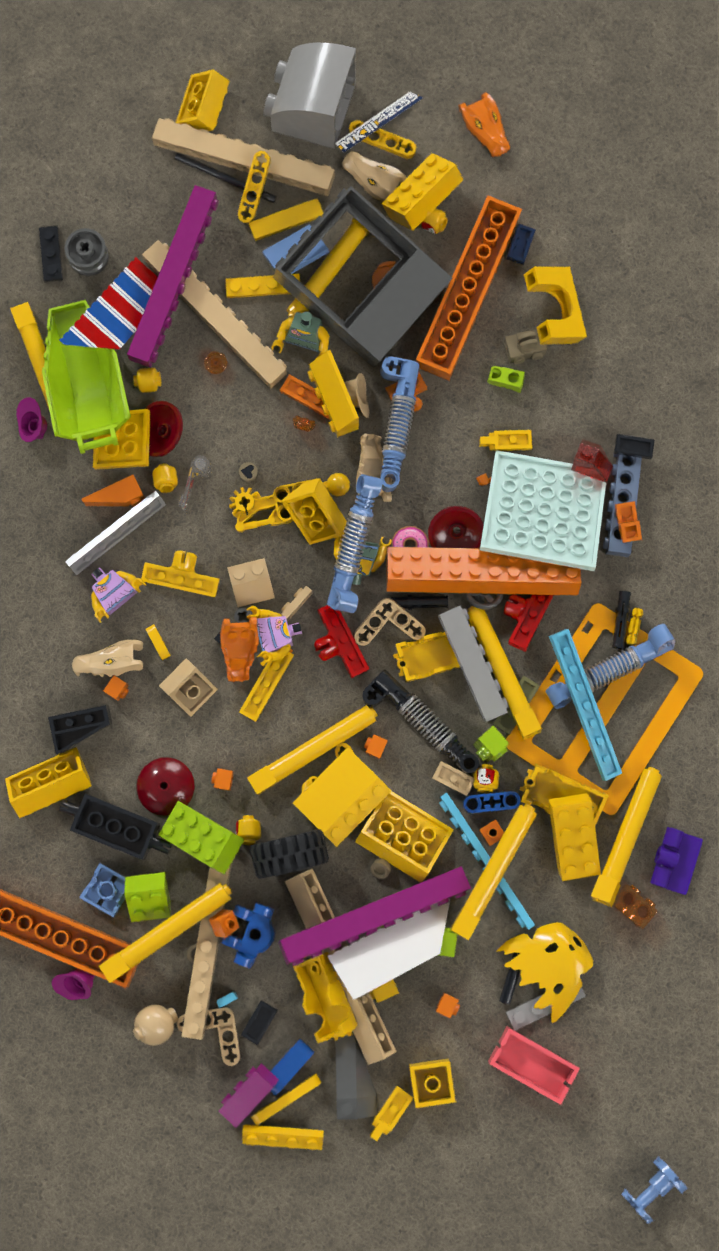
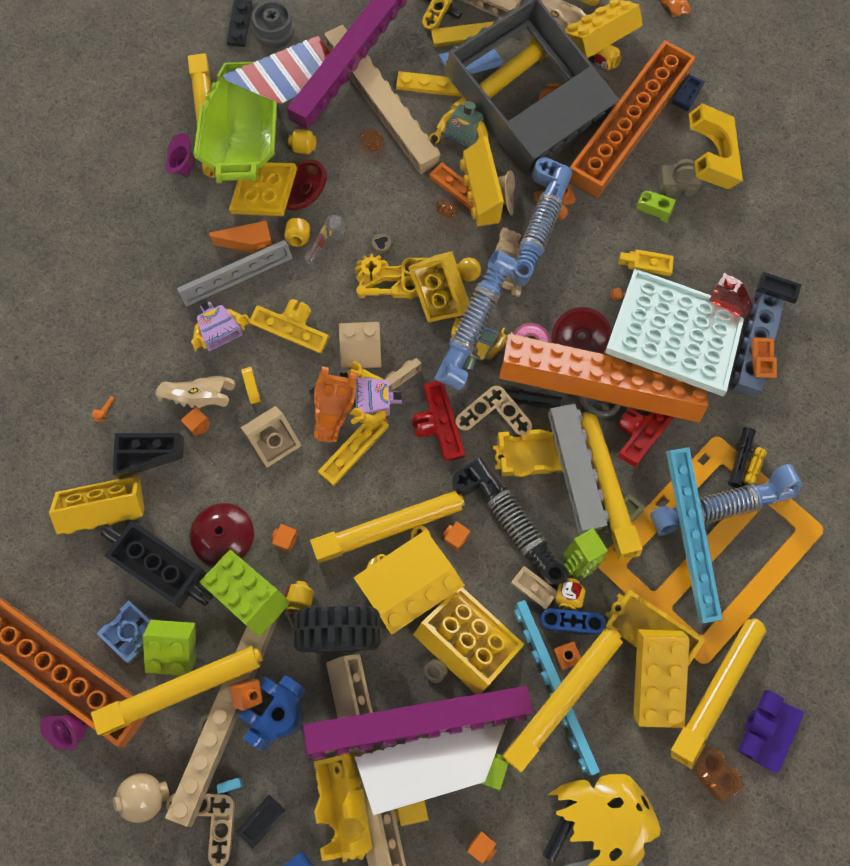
camera: 10 degrees right, 10 degrees down
none -> orange hand [92,396,115,422]

